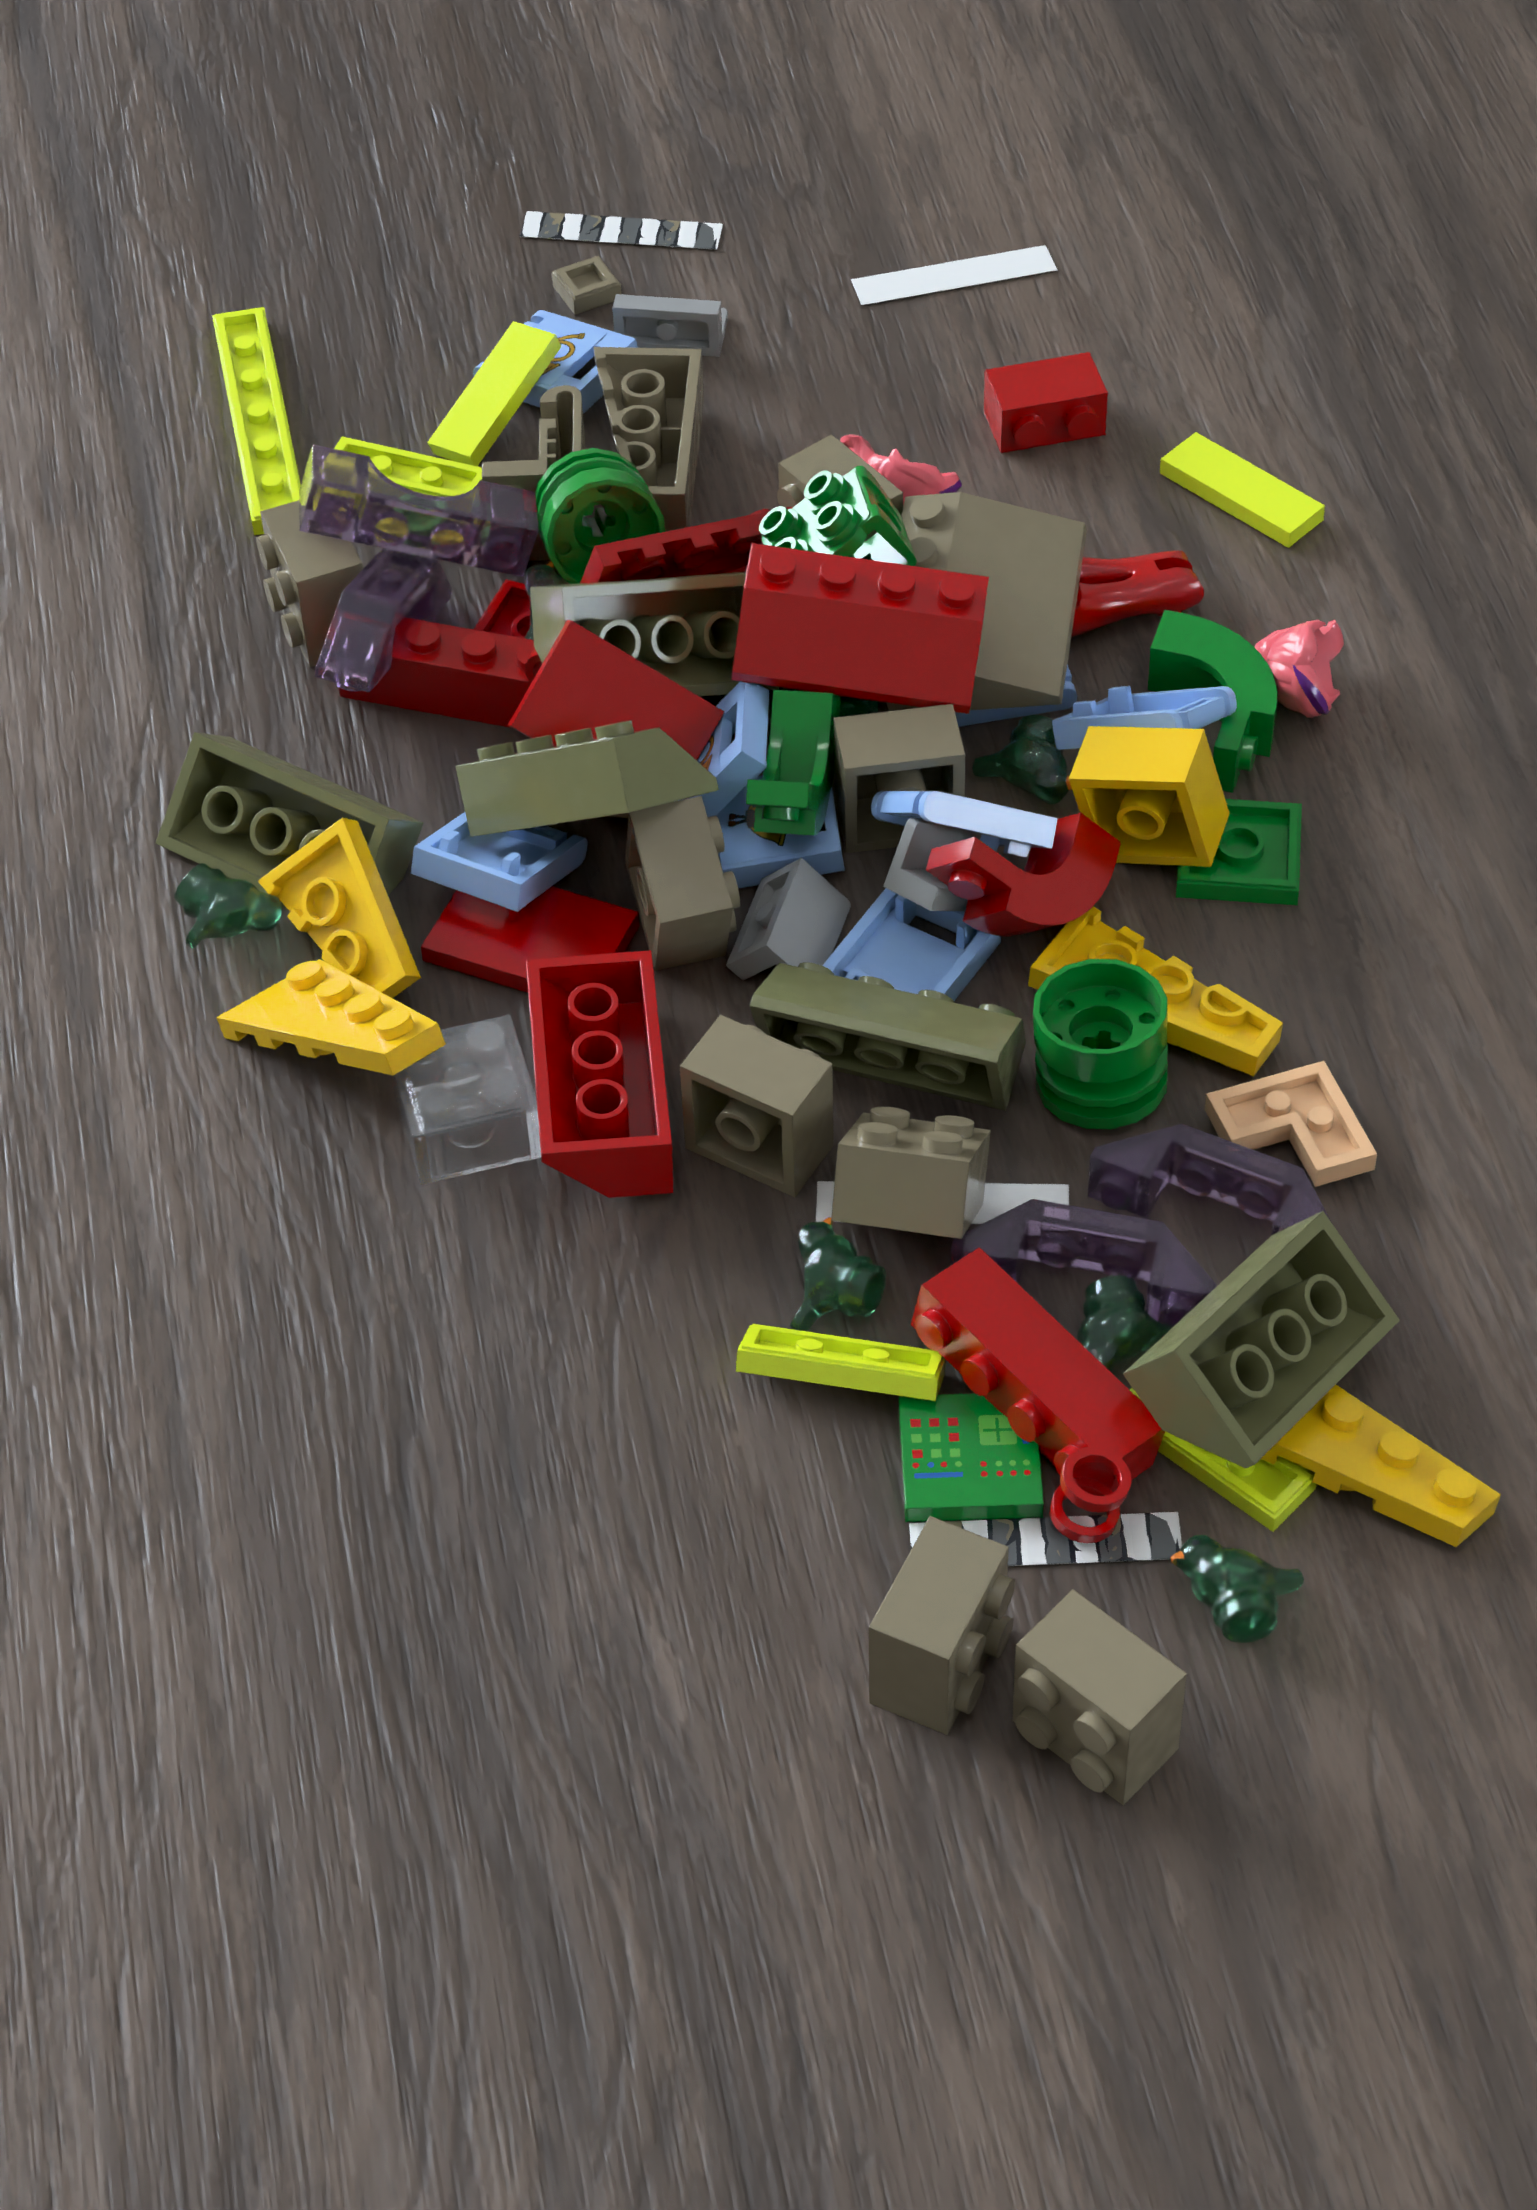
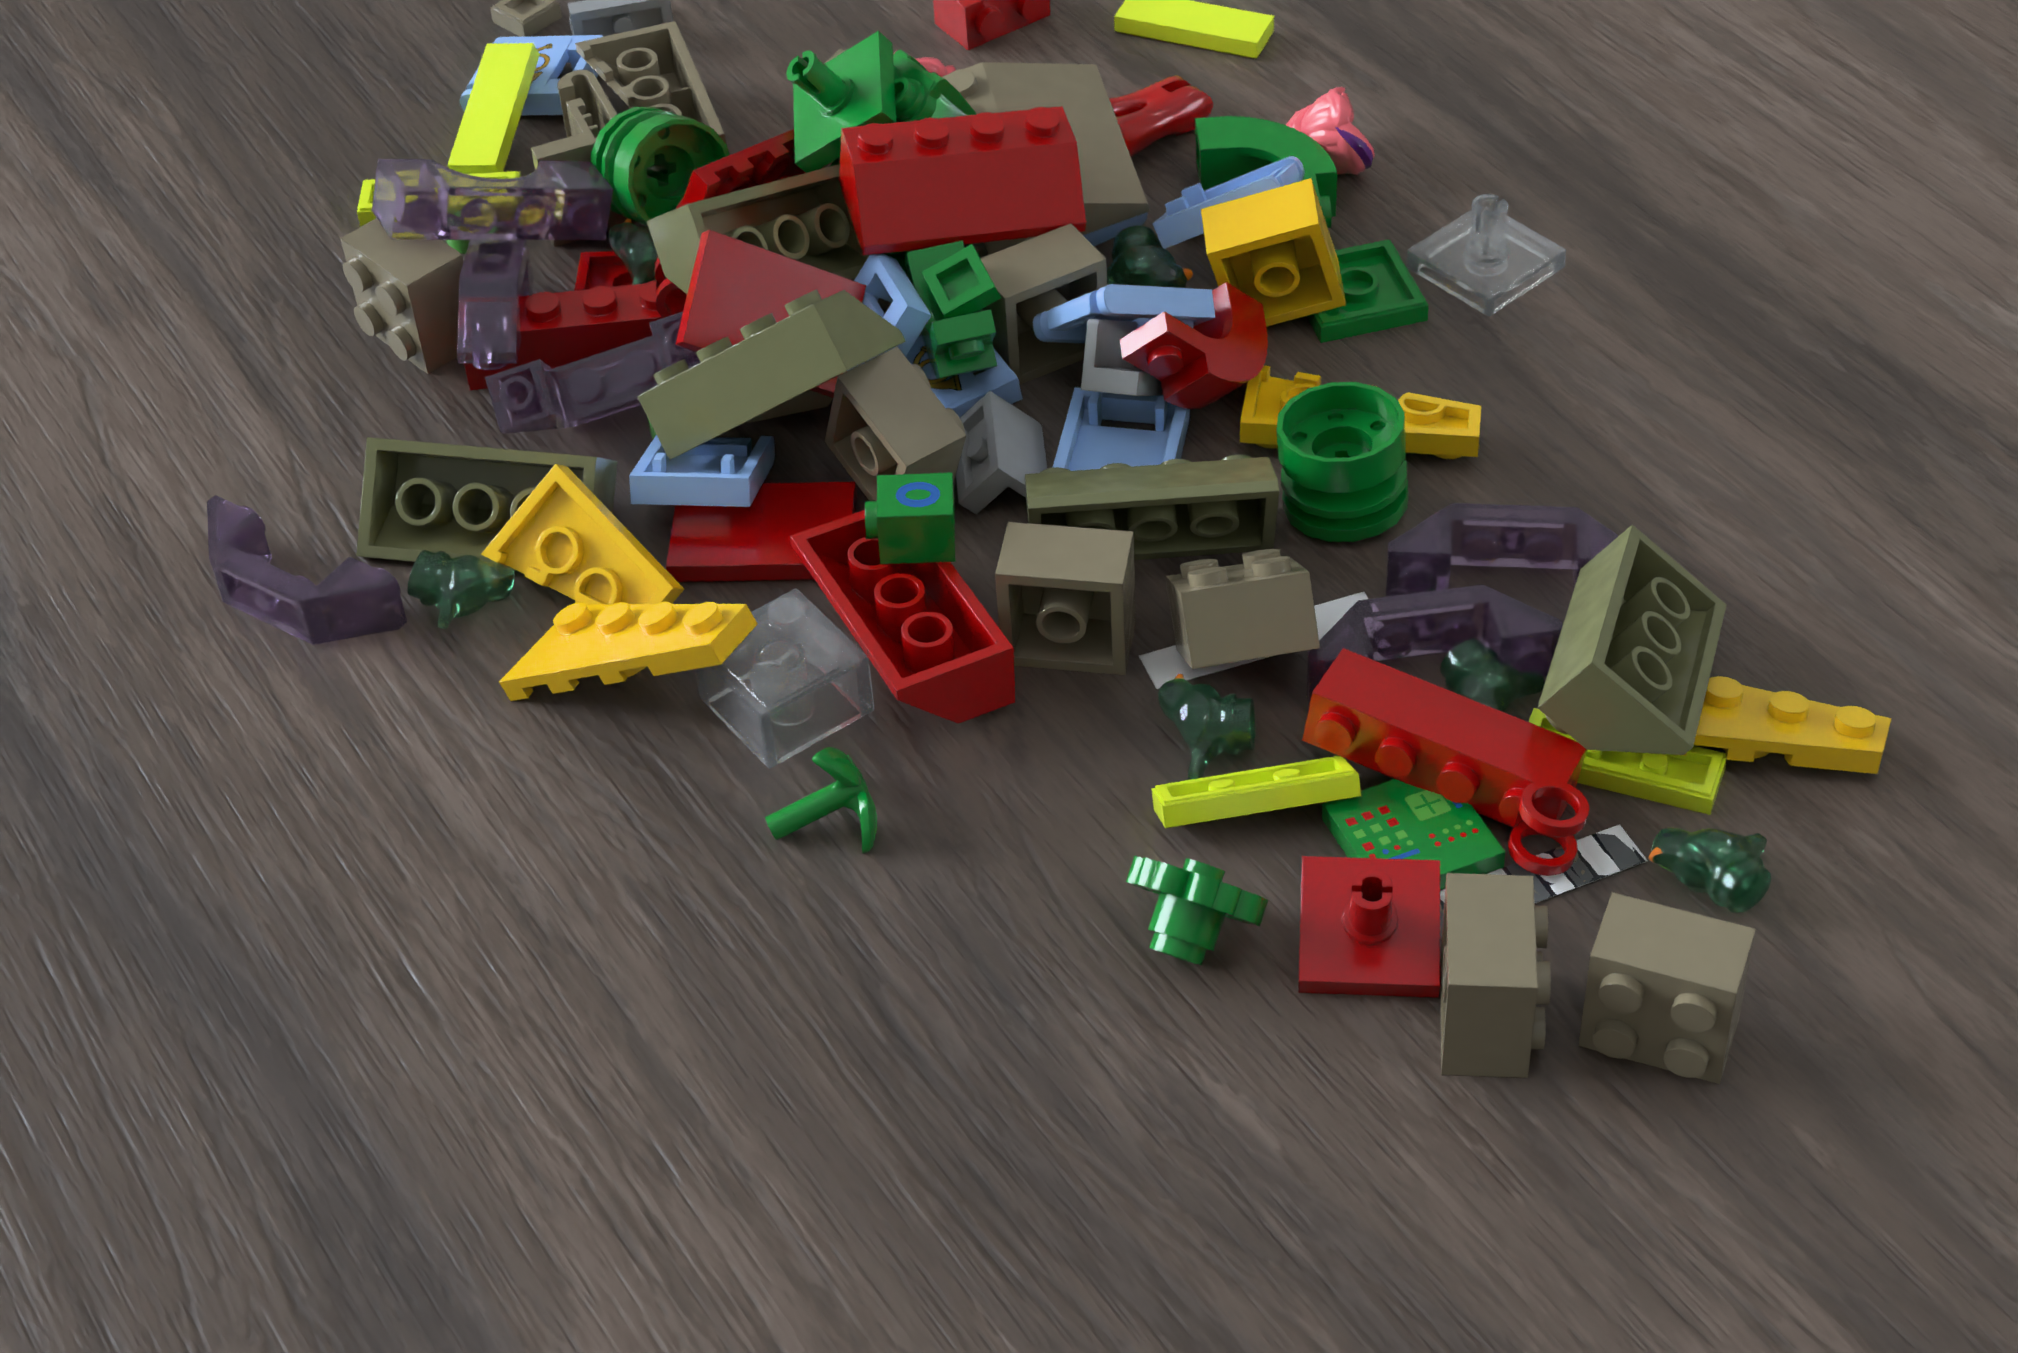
camera: 20 degrees left, 5 degrees down
neon yellow tile [212,307,304,536] -> none
light nougat plate [1205,1061,1377,1187] -> none
none -> clear purple slope [207,495,407,645]
none -> clear purple slope [485,312,701,434]
none -> green plant [765,747,877,853]
none -> green tile [786,31,896,173]
none -> green brick [865,473,956,564]
none -> green plate [921,244,1001,319]
none -> green plant [1126,856,1269,966]
none -> red tile [1298,856,1440,998]
none -> clear tile [1407,194,1566,317]

